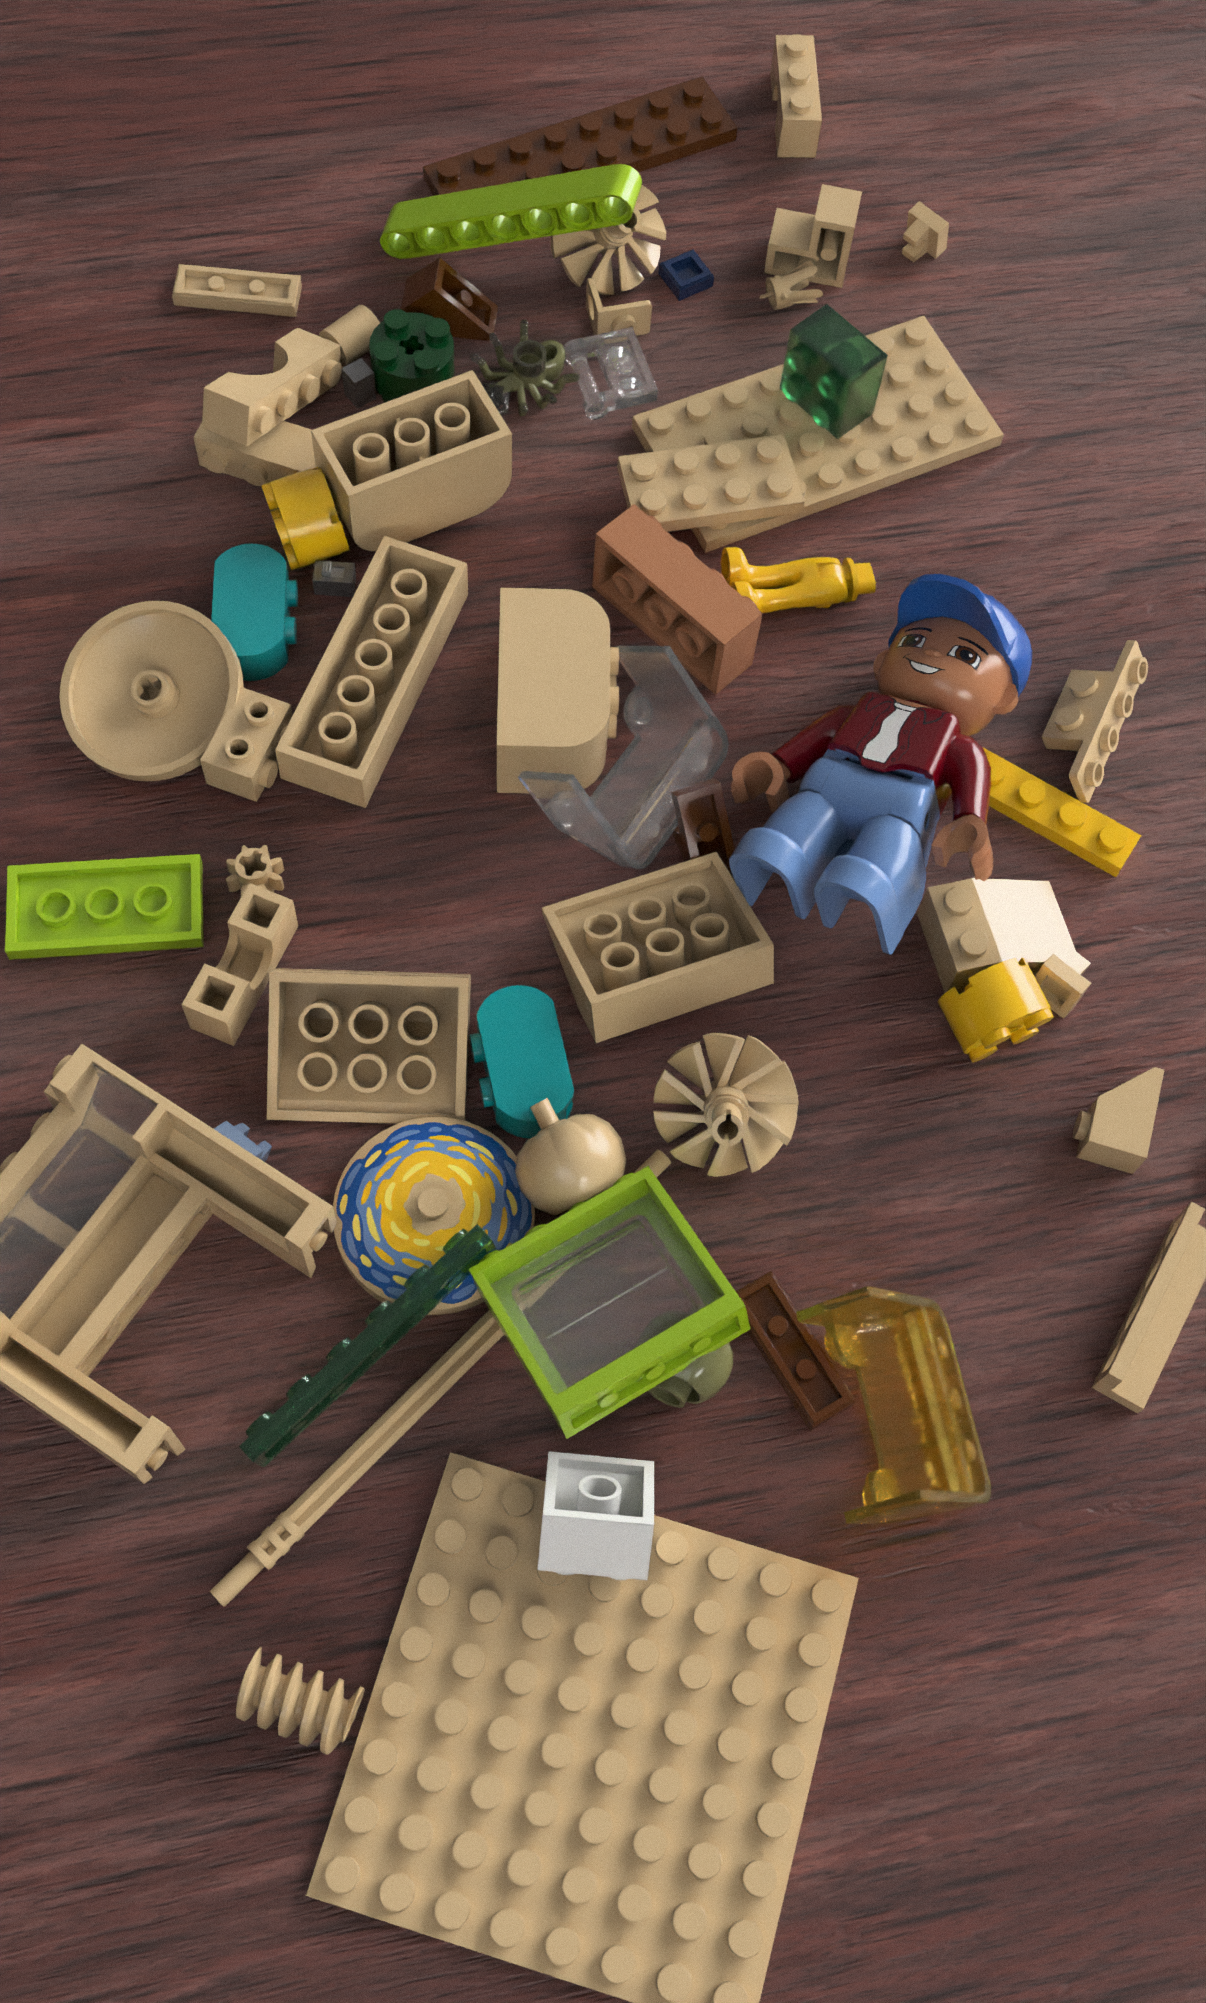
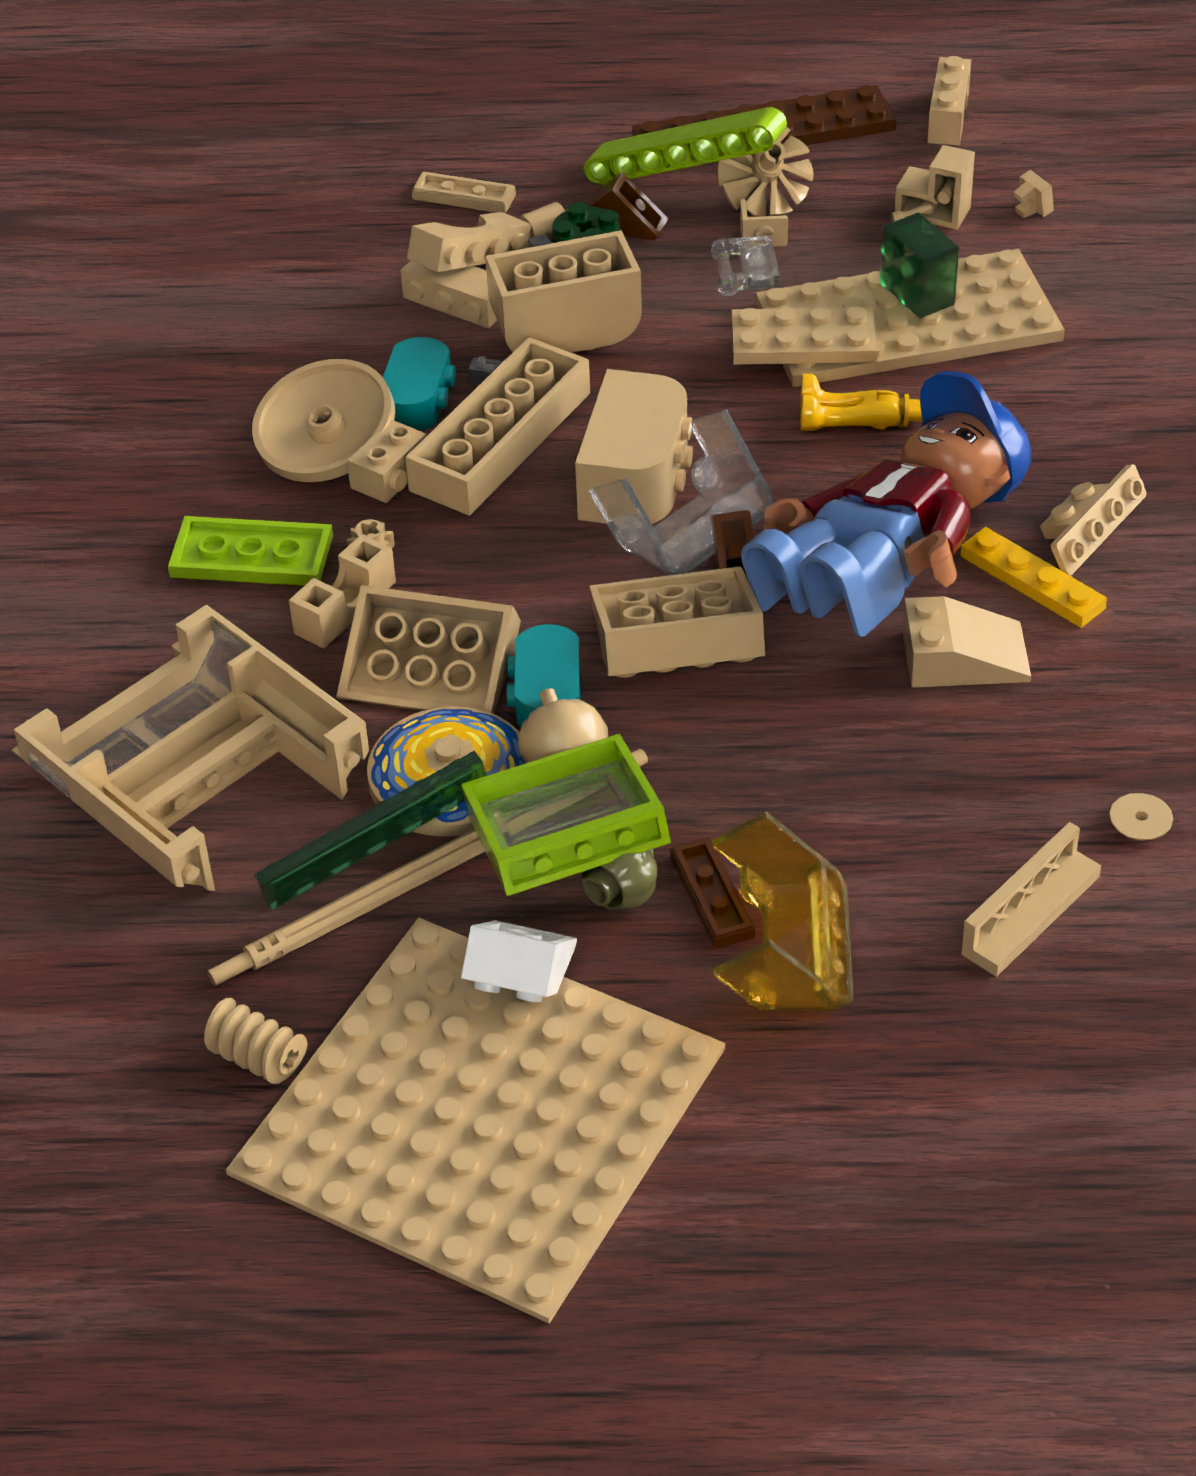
camera: 20 degrees right, 20 degrees down
yellow brick [261,467,350,570] -> none
animal [470,319,580,416] -> none
nougat brick [592,504,763,695] -> none
tan piece [653,1033,799,1177] -> none
dark blue tile [658,249,714,301] -> none
yellow brick [938,958,1054,1063] -> none
tan tile [1035,952,1091,1019] -> none
tan slope [1073,1067,1164,1174] -> none

